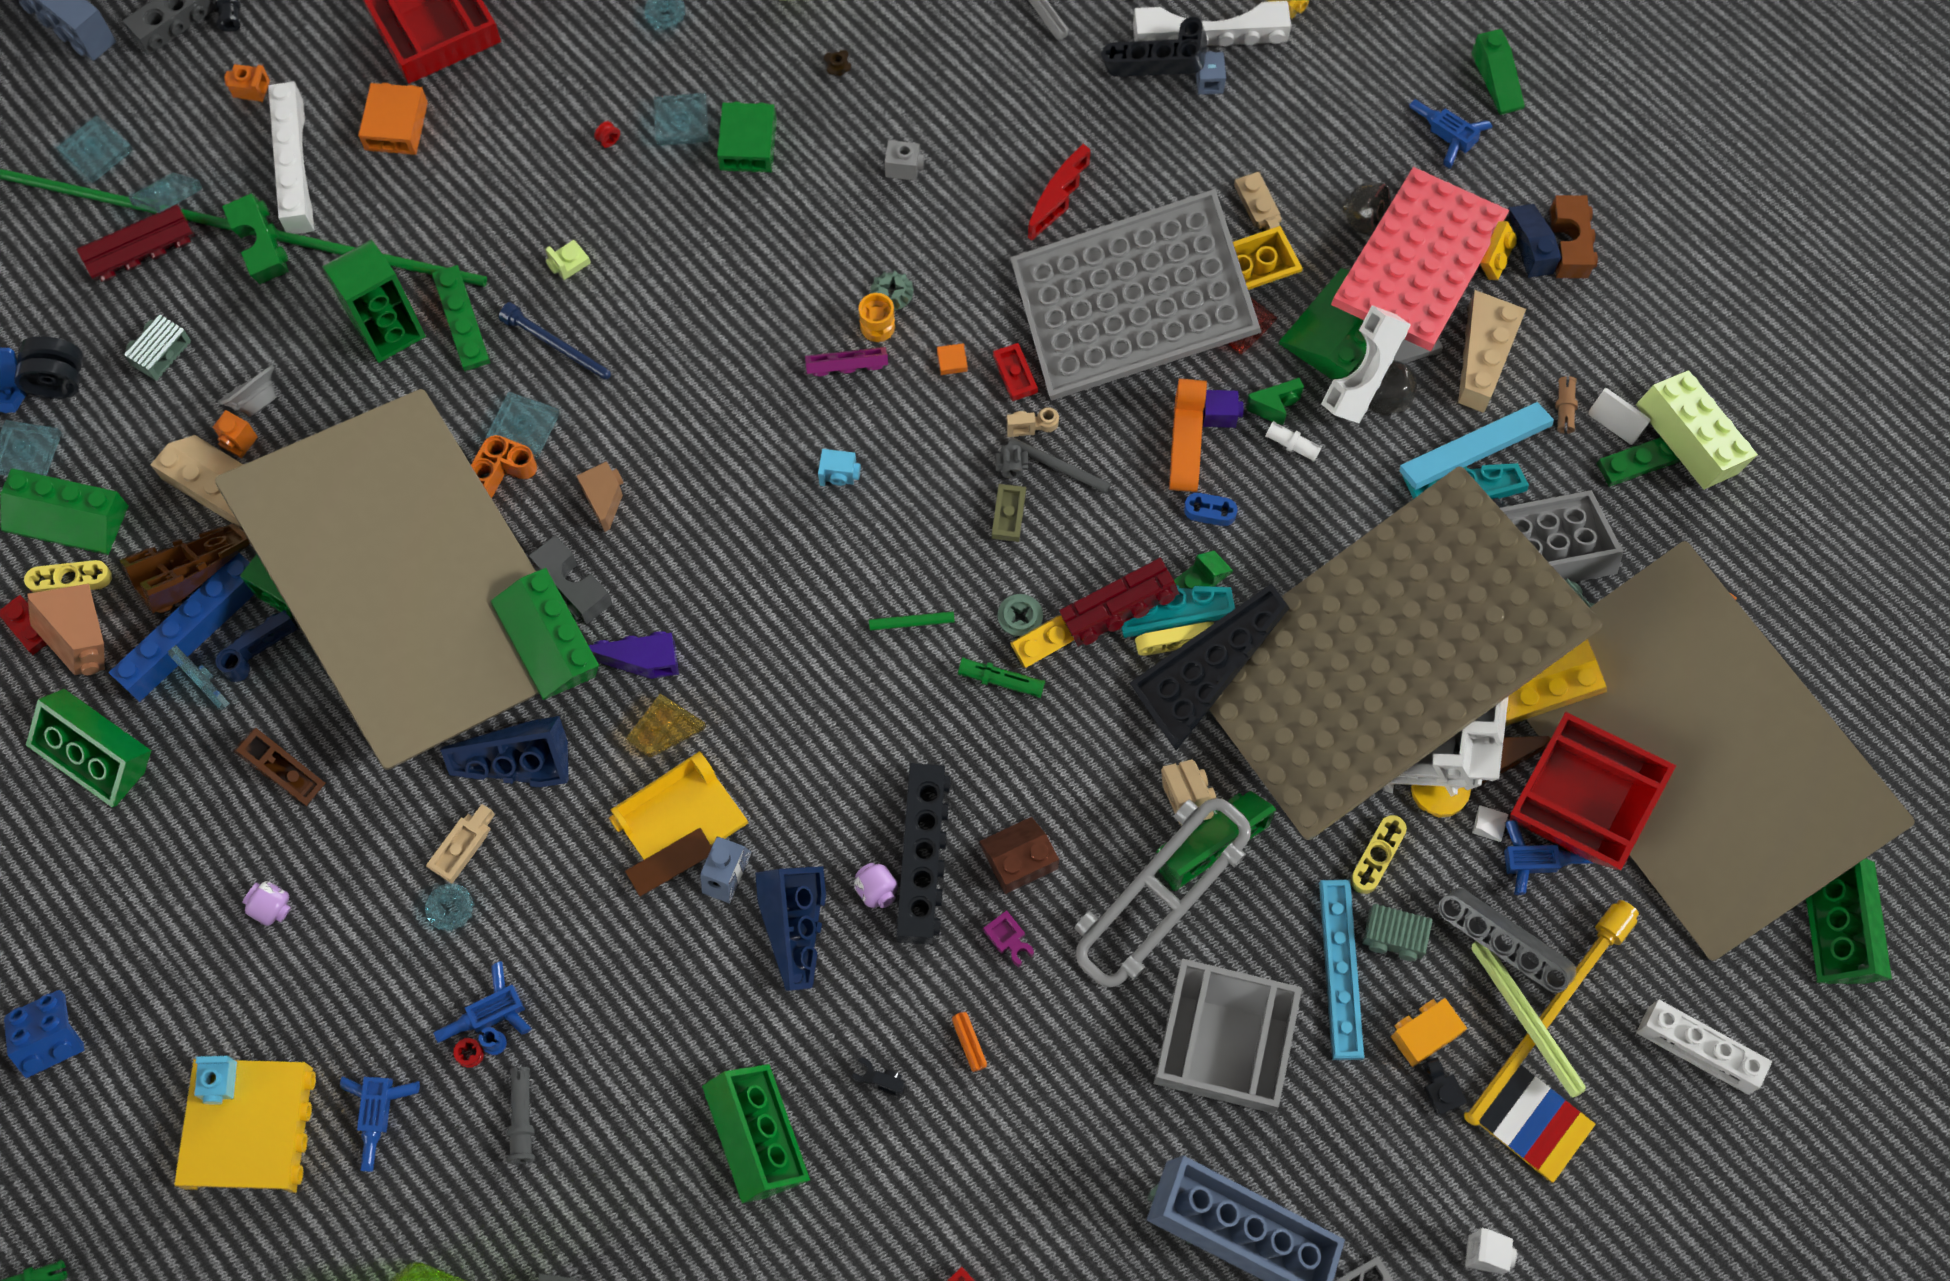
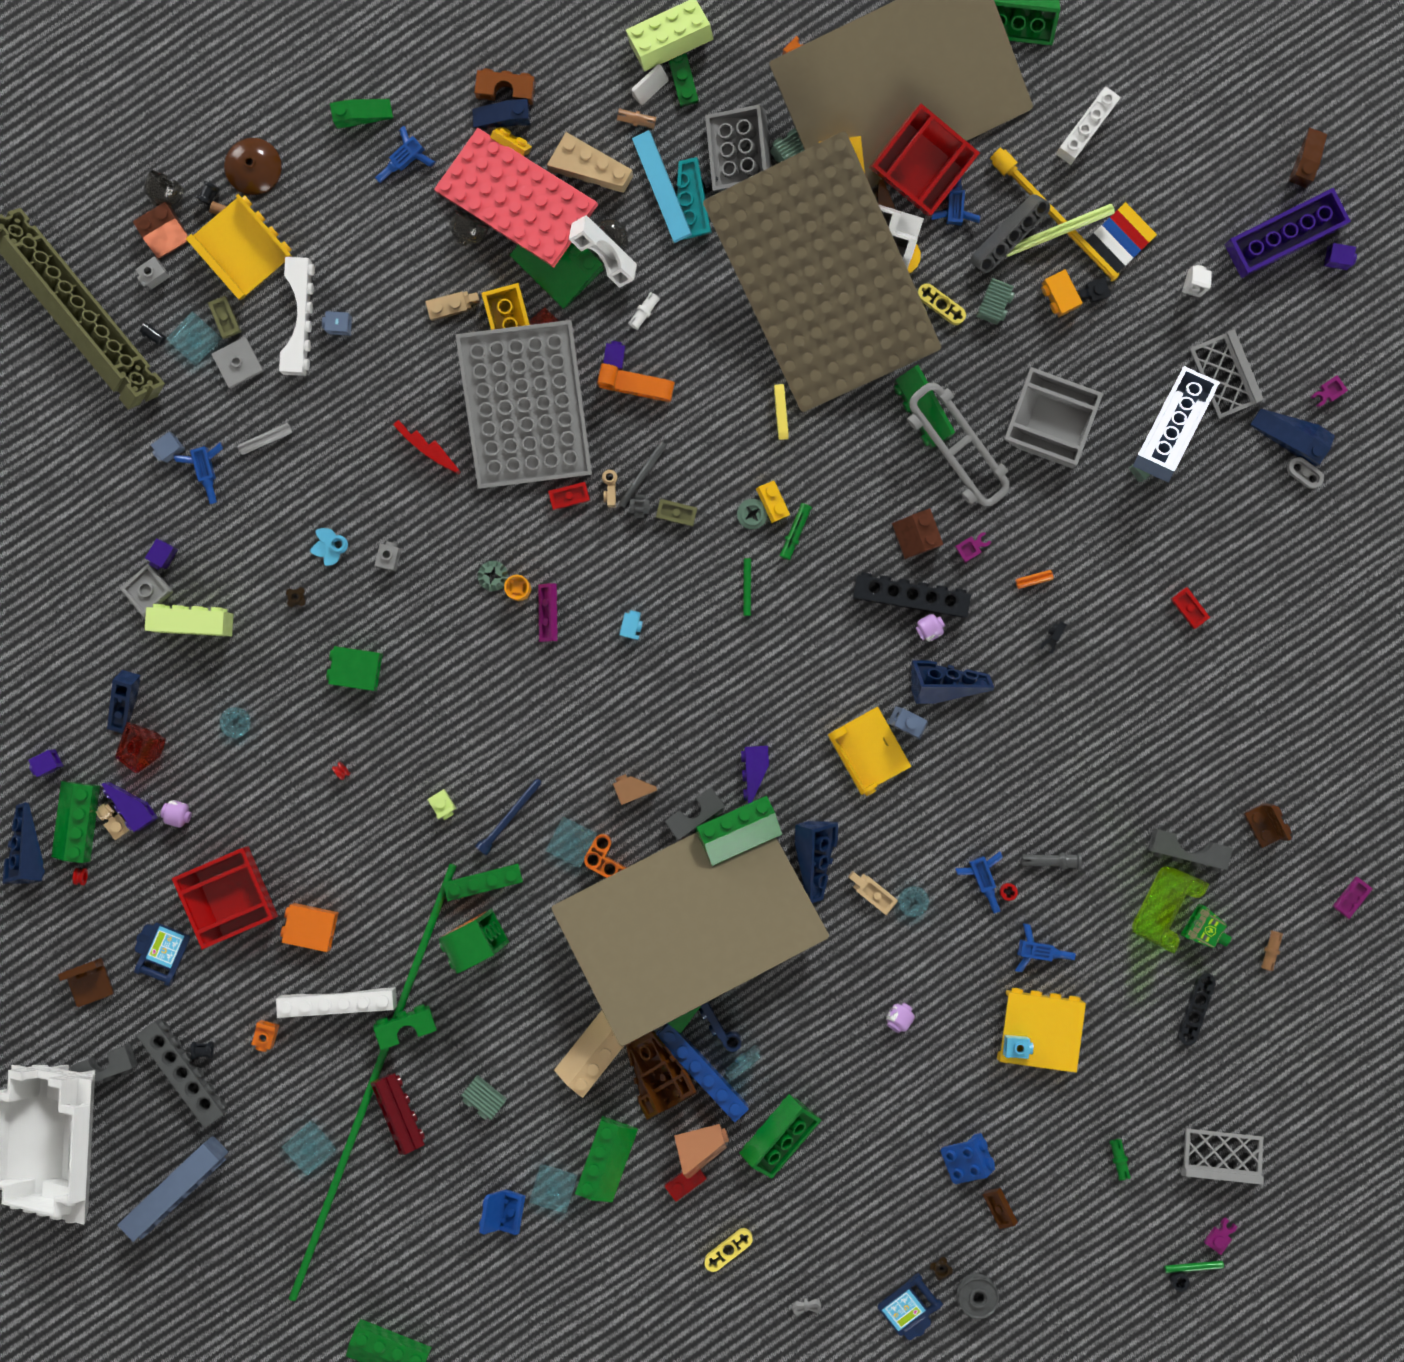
camera: 80 degrees left, 20 degrees up
black wheel [14,336,83,399] -> none
light yellow beam [24,560,112,593] -> none
clear light blue plate [129,173,202,213] -> none
orange brick [213,410,258,459] -> none
light grey hat [217,365,277,417] -> none
reddish brown slope [233,728,326,806] -> none
blue pin [479,1027,507,1055] -> none
reddish brown sticker [625,828,712,897] -> none
clear yellow wing [626,693,706,758] -> none
clear light blue plate [654,93,709,146] -> none
green slope [702,1064,810,1204] -> none
orange tile [937,343,968,375] -> none
dark red brick [1059,557,1179,646] -> none
black beam [1101,17,1207,77] -> none
teal wing [1122,586,1235,638] -> none
black wing [1130,583,1290,751] -> none
tan brick [1161,759,1216,825] -> none
green slope [1174,551,1233,589] -> none
blue beam [1184,493,1238,526] -> none
green slope [1246,378,1304,425] -> none
medium azure tile [1319,880,1364,1060] -> none
white slope [1472,805,1508,842] -> none
none -> medium azure plate [310,528,348,566]

